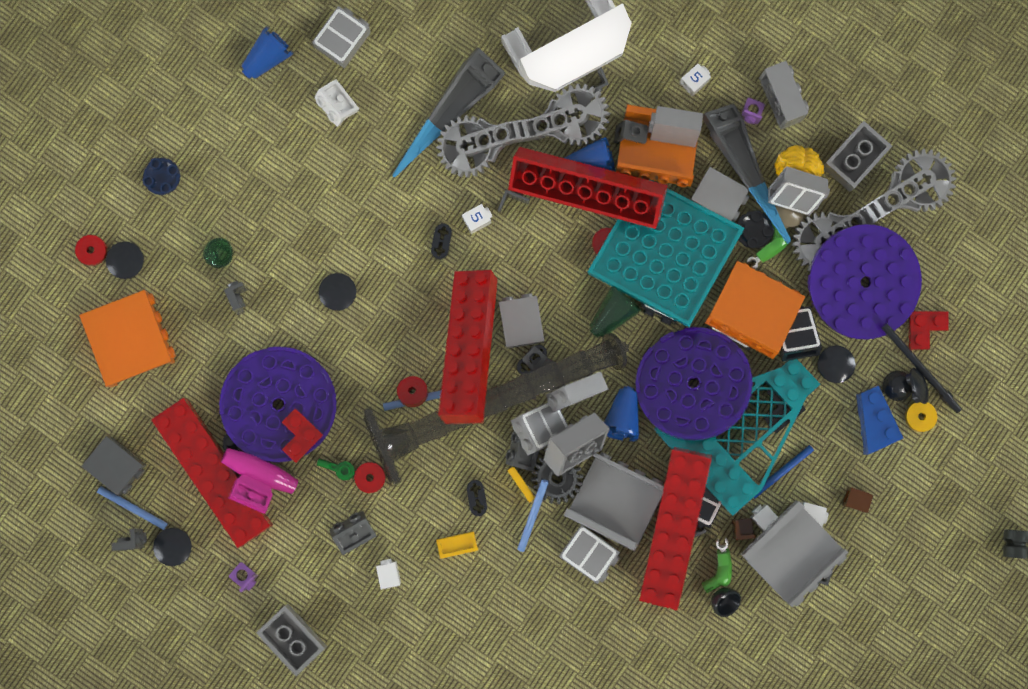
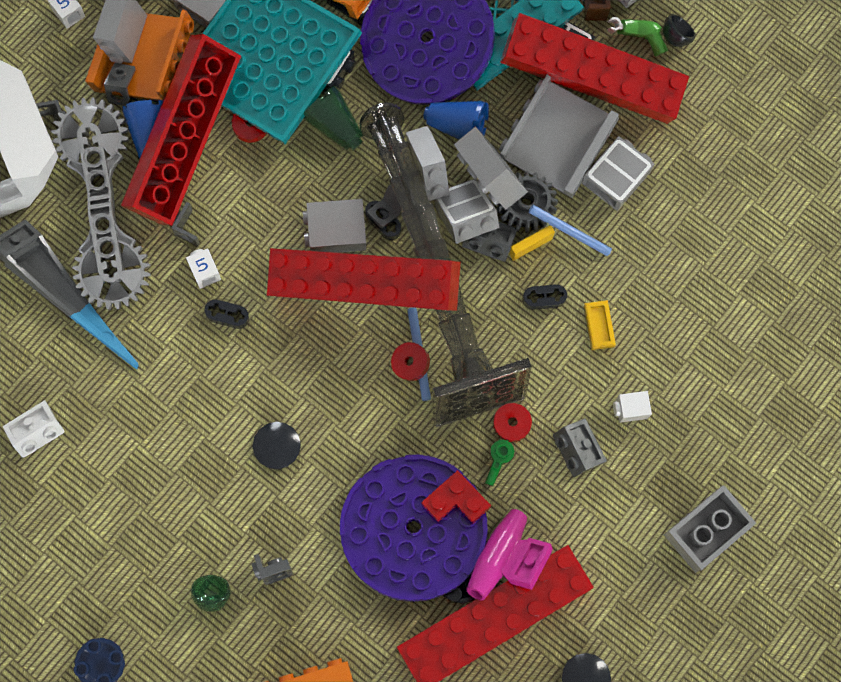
camera: 90 degrees left, 10 degrees down
medium lavender bracket [229,562,258,592] -> none

